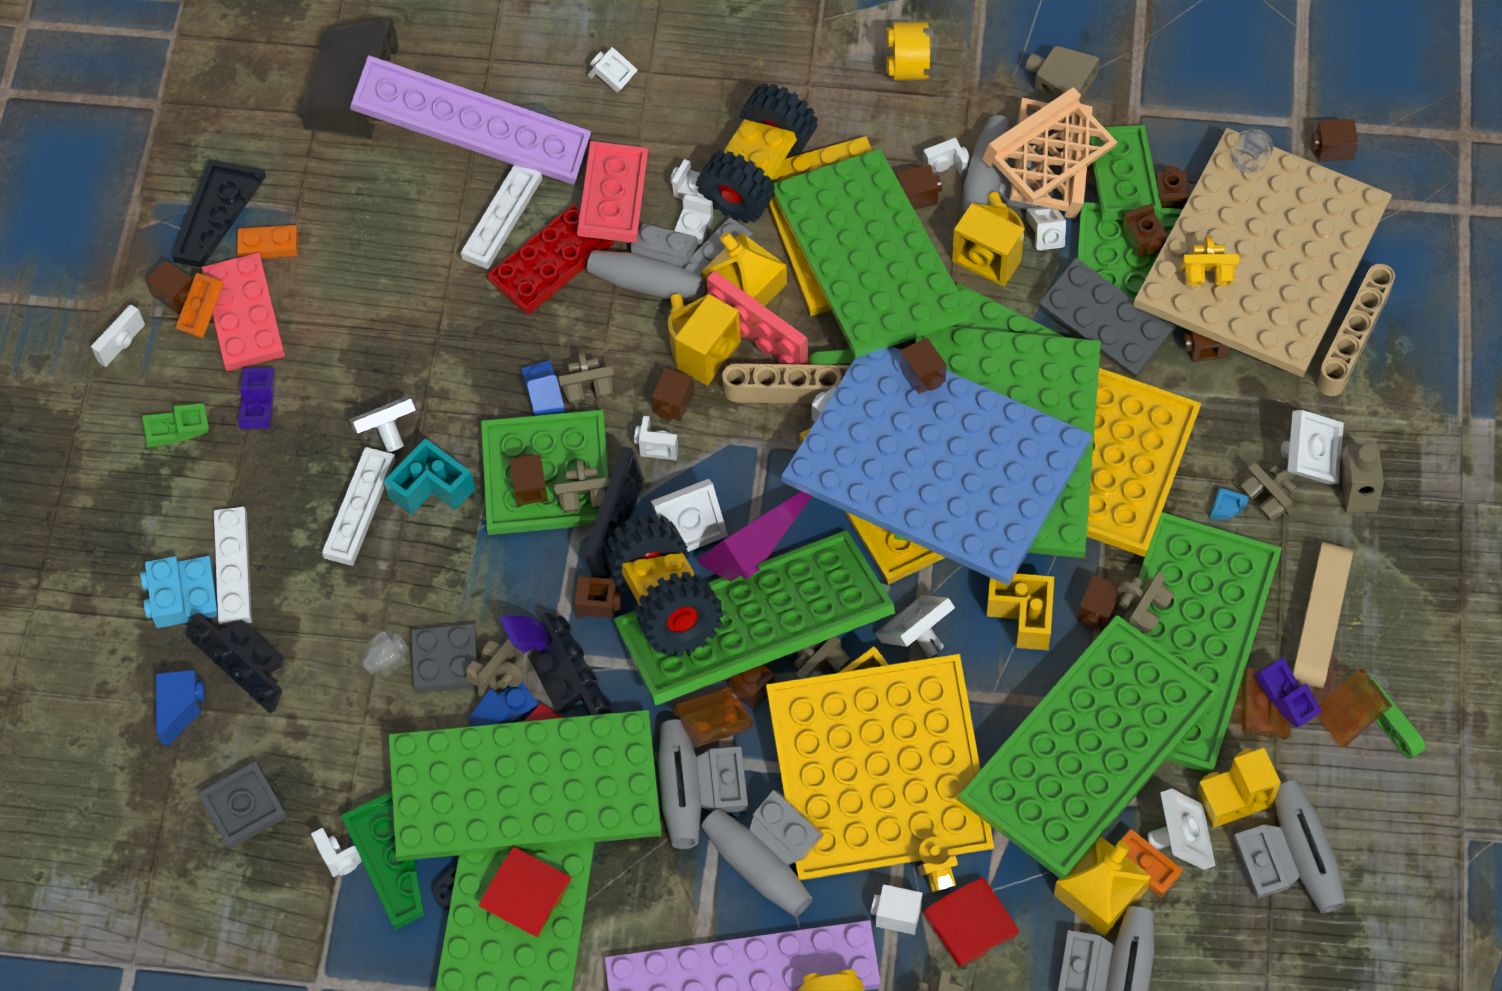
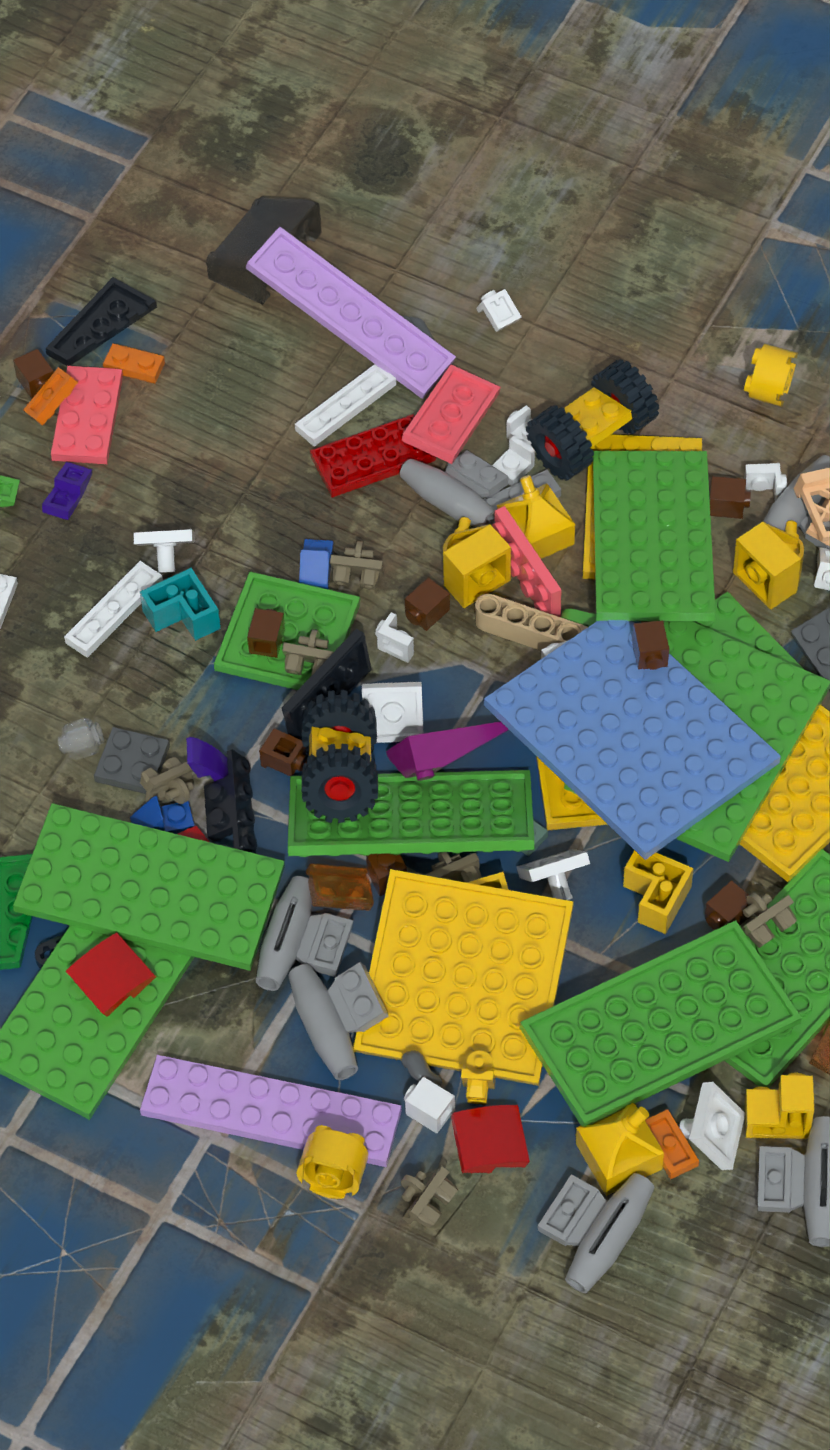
camera: 20 degrees right, 5 degrees down
none -> dark grey arm [401,1050,442,1087]

